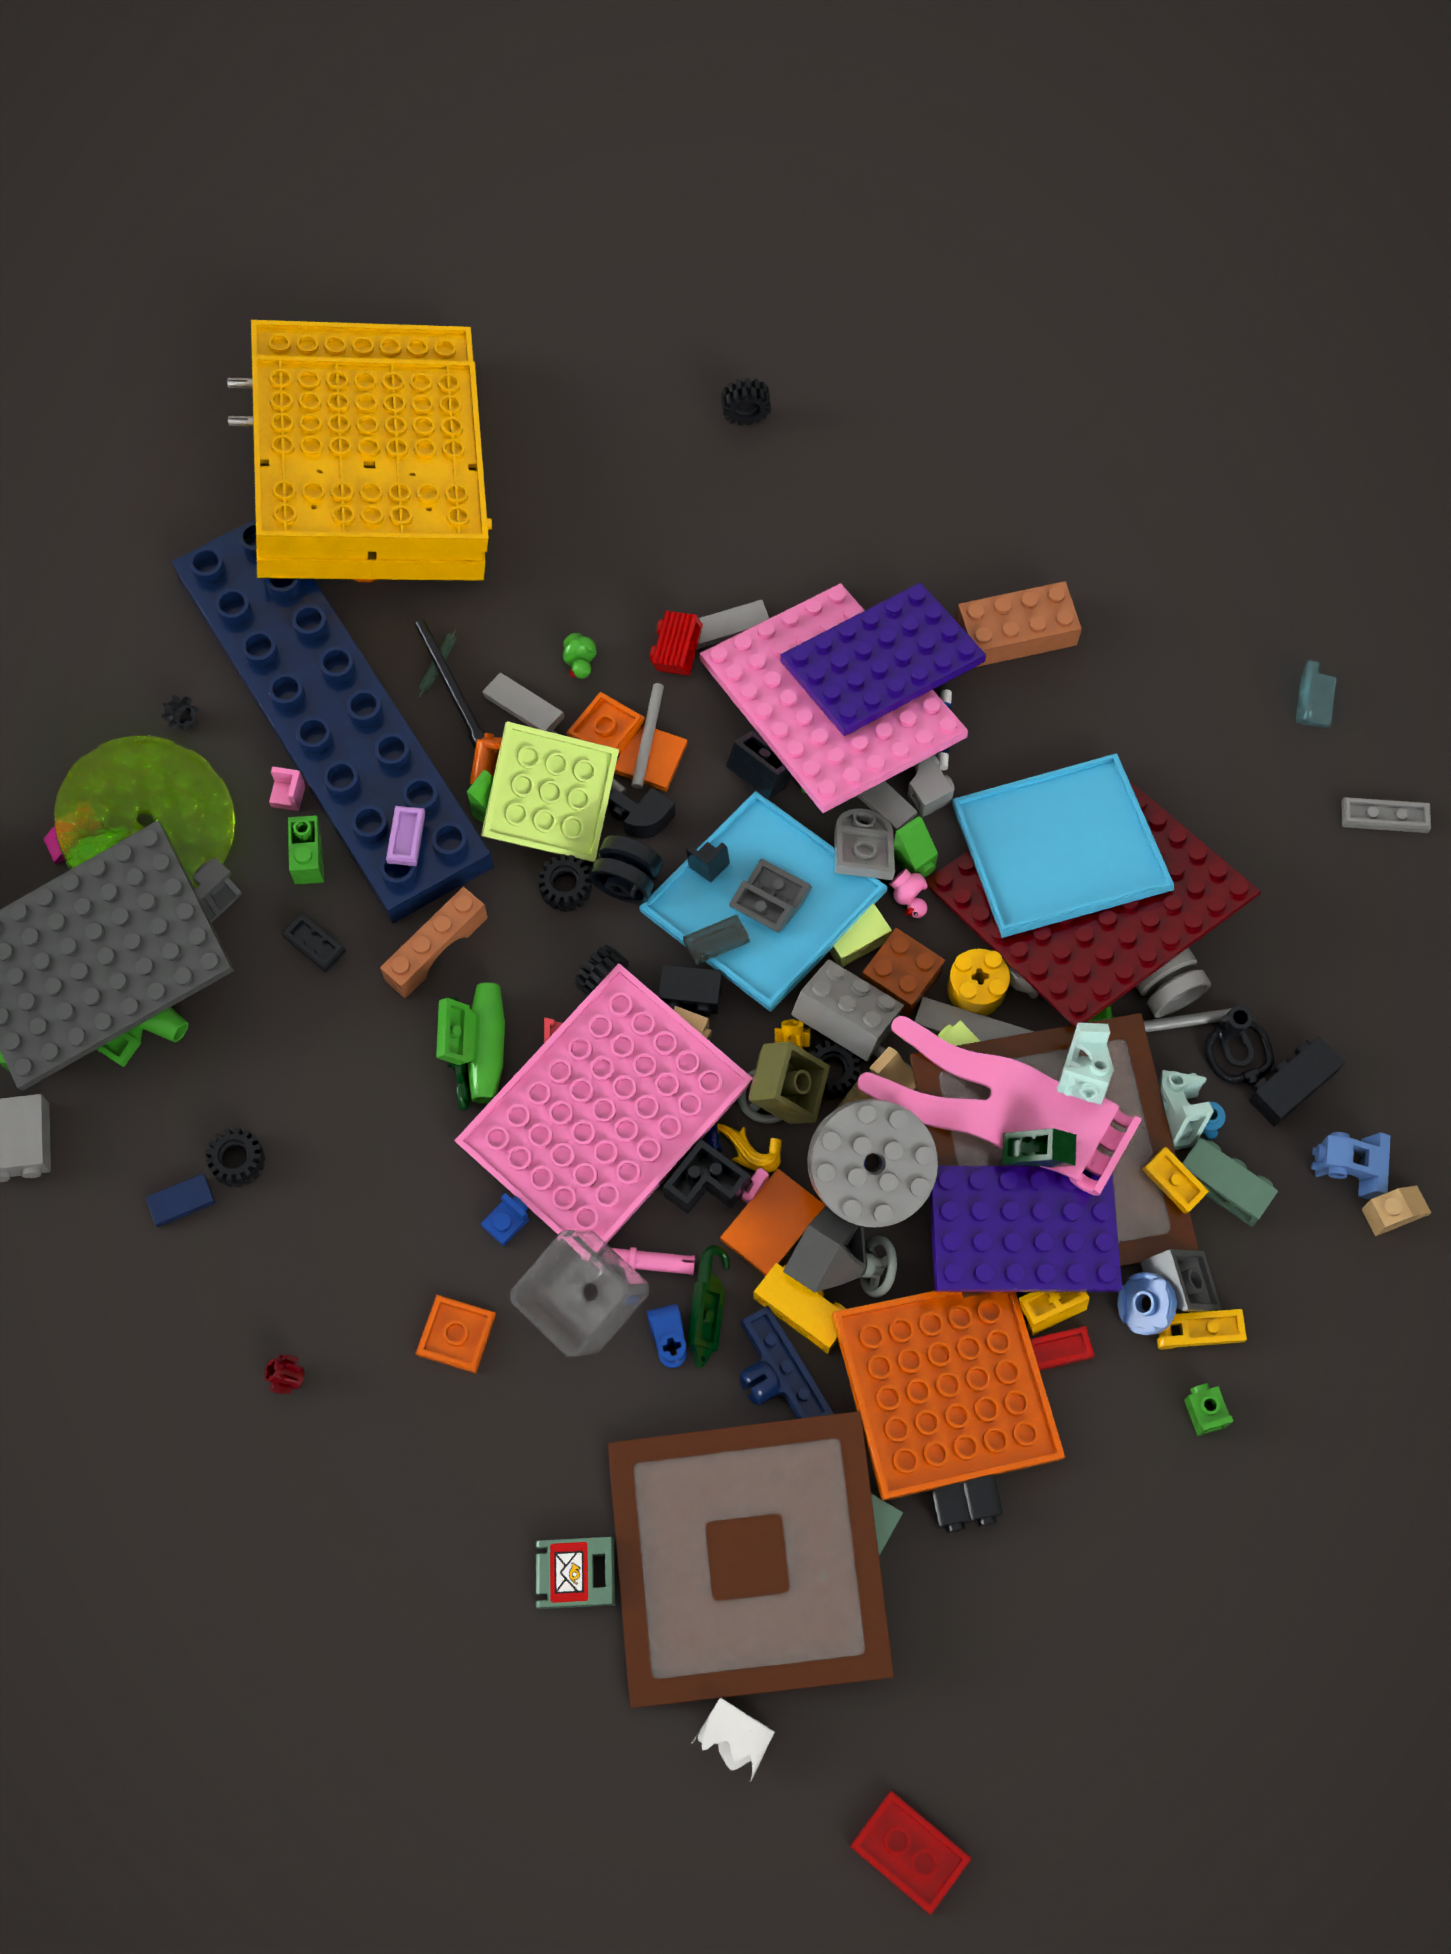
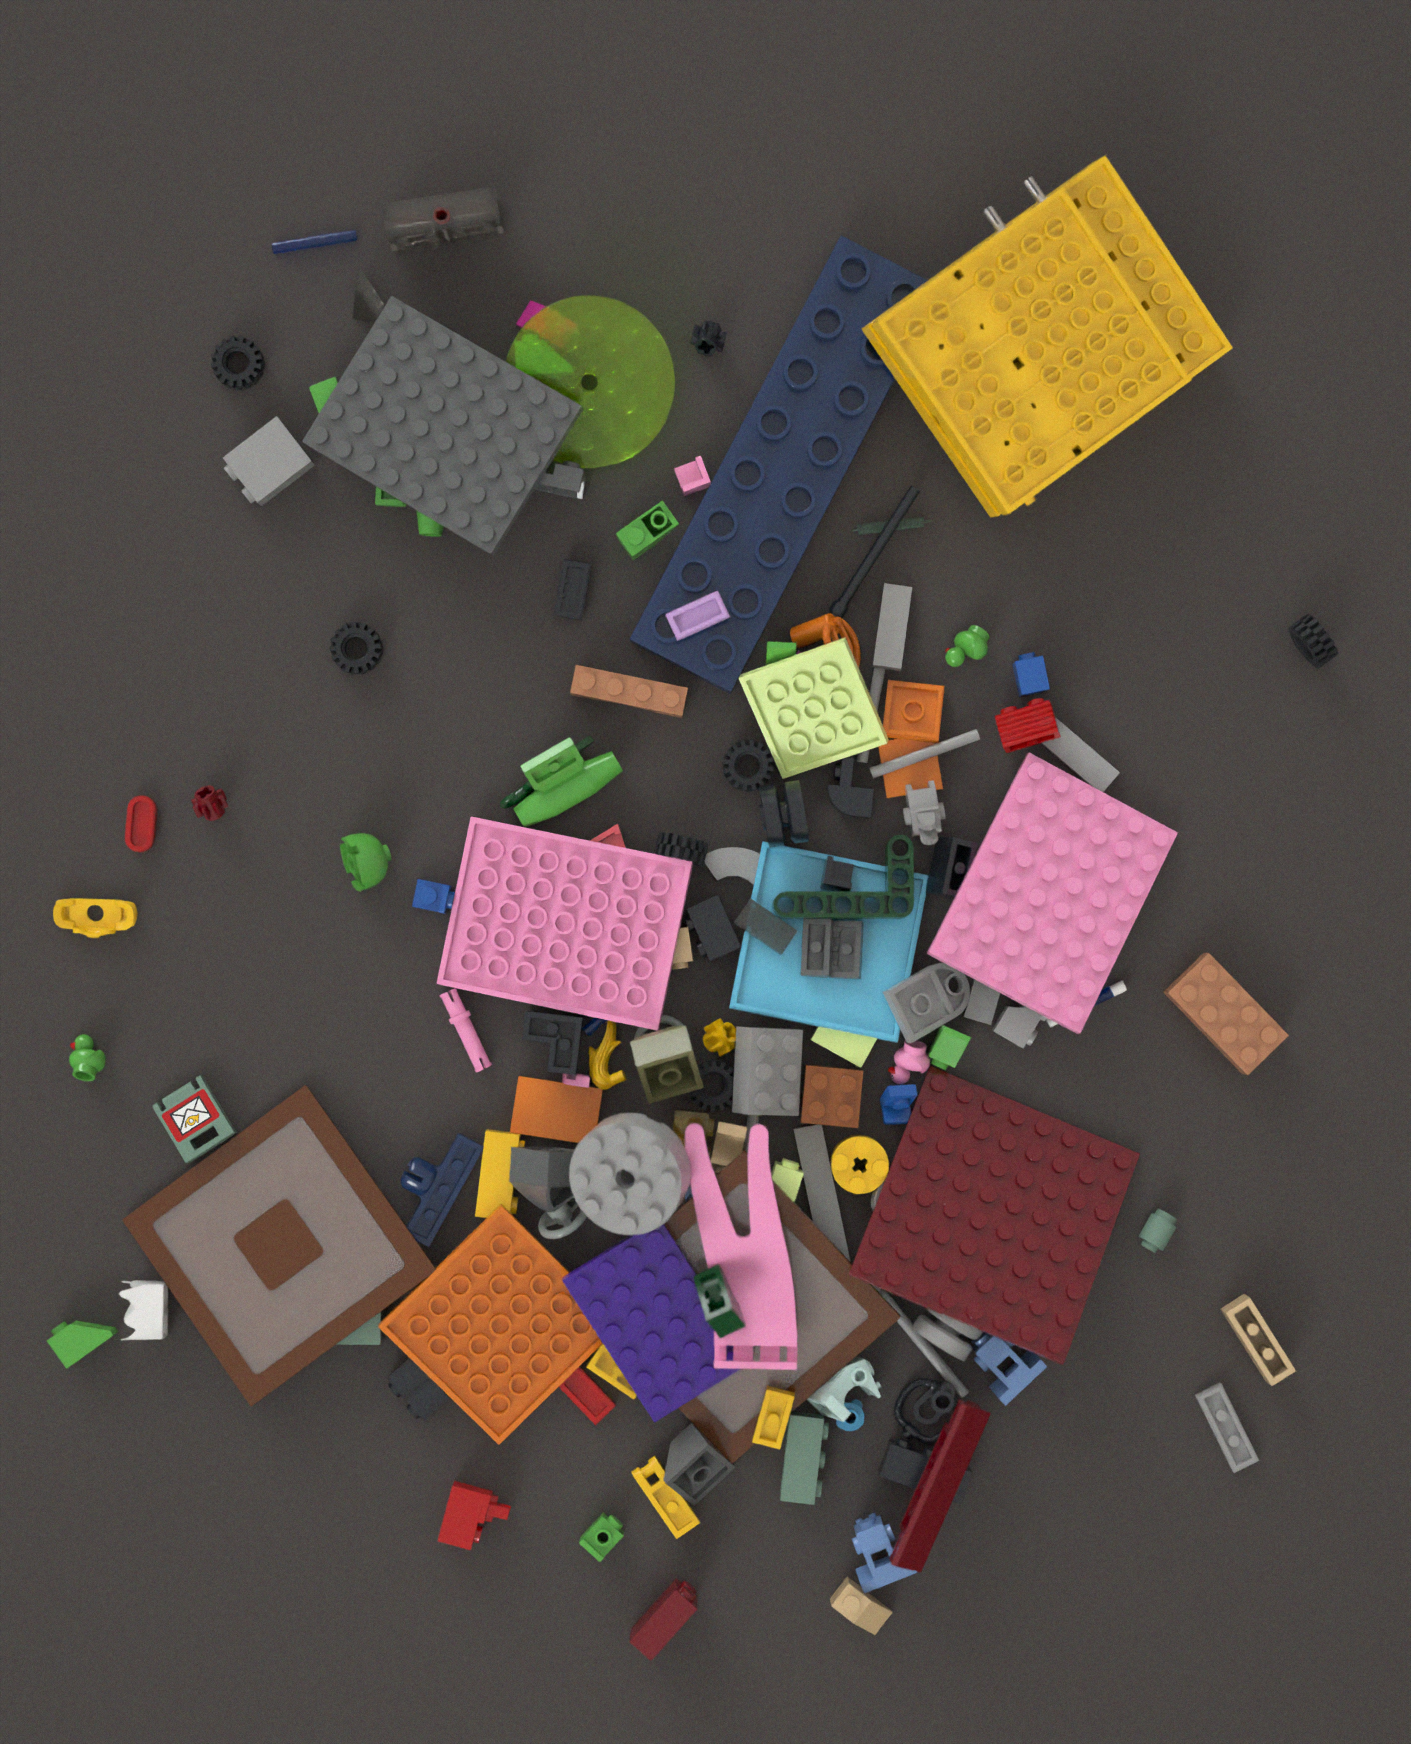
camera: 65 degrees right, 20 degrees up
dark blue tile [145,1173,216,1227] -> none
orange tile [416,1295,496,1374] -> none
clear plate [510,1230,649,1357] -> none
blue piece [646,1304,687,1368] -> none
dark green plate [686,1245,730,1368] -> none
dark purple plate [780,582,986,736] -> none
red tile [849,1791,972,1915] -> none
medium azure tile [951,753,1174,938] -> none
light aqua tile [1057,1023,1114,1105] -> none
medium blue tile [1117,1272,1177,1335] -> none
clear light blue panel [1296,660,1336,728] -> none
none -> bright green slope [47,1321,118,1369]
none -> yellow piece [53,898,137,938]
none -> bright green animal [69,1034,106,1081]
none -> red tile [125,795,157,852]
none -> bright green cylinder [340,833,391,891]
none -> red hinge [438,1481,511,1550]
none -> dark red brick [629,1578,698,1661]
none -> light grey tile [705,847,760,886]
none -> dark green beam [772,835,914,919]
none -> blue bracket [879,1084,917,1125]
none -> dark red slope [889,1399,991,1572]
none -> light grey hinge [903,780,945,845]
none -> medium blue tile [971,1332,1047,1406]
none -> blue brick [1012,652,1050,697]
none -> sand green brick [1138,1209,1177,1253]
none -> tan brick [1220,1294,1296,1386]

